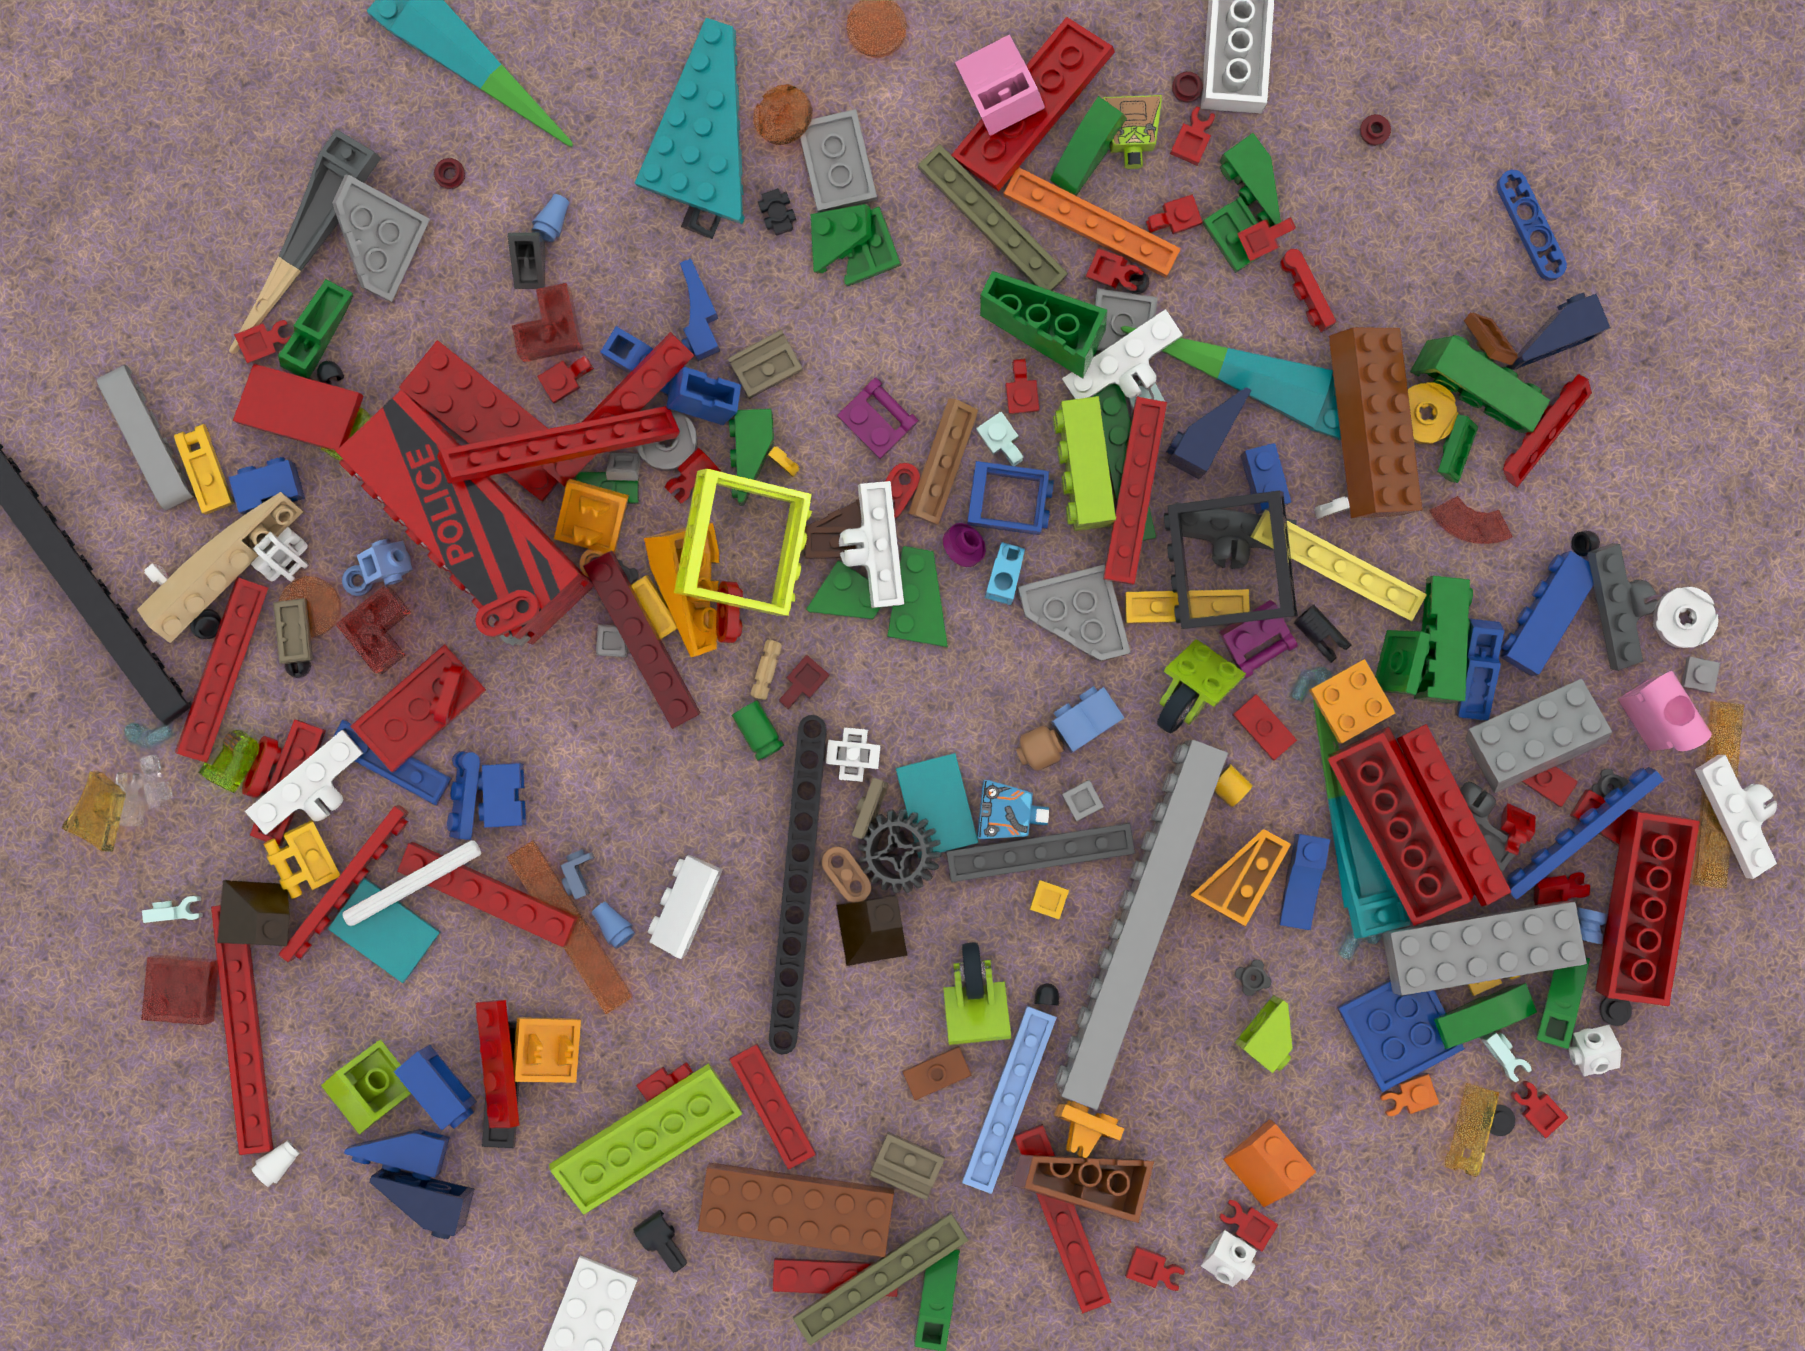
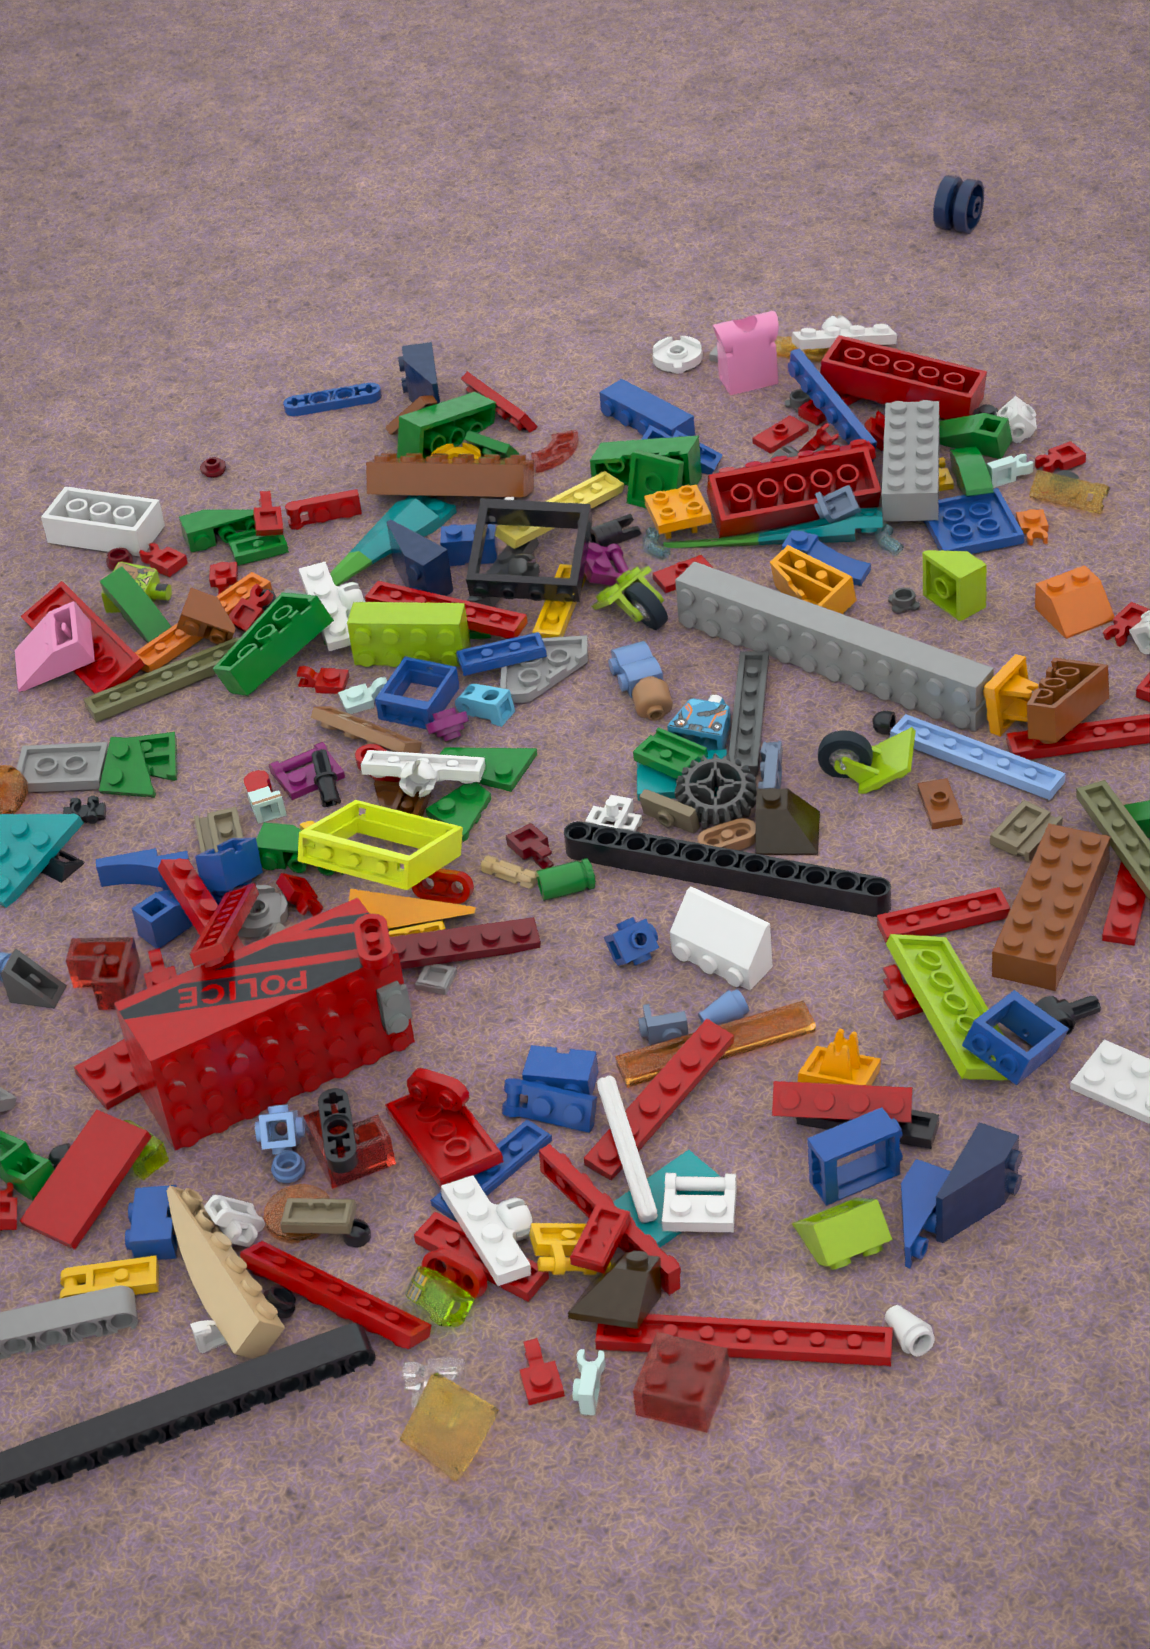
camera: 65 degrees left, 45 degrees down
clear light blue arm [124,723,174,749] -> none
yellow plate [1029,880,1069,919] -> none
light grey plate [1061,780,1104,822] -> none
light grey brick [1465,679,1612,793] -> none
black hinge [1571,530,1600,556] -> none
dark grey plate [1587,543,1657,671] -> none
none -> dark orange slope [176,588,236,645]
none -> light aqua leg [243,770,287,824]
none -> black axle [311,749,341,808]
none -> black beam [318,1088,358,1174]
none -> blue tile [456,632,547,676]
none -> red plate [519,1338,565,1406]
none -> red plate [570,1203,631,1274]
none -> blue brick [603,917,659,966]
none -> green plate [633,727,708,779]
none -> white plate [662,1173,737,1232]
none -> sand blue hinge [758,741,783,789]
none -> sand blue bracket [814,485,861,523]
none -> blue window [962,990,1069,1085]

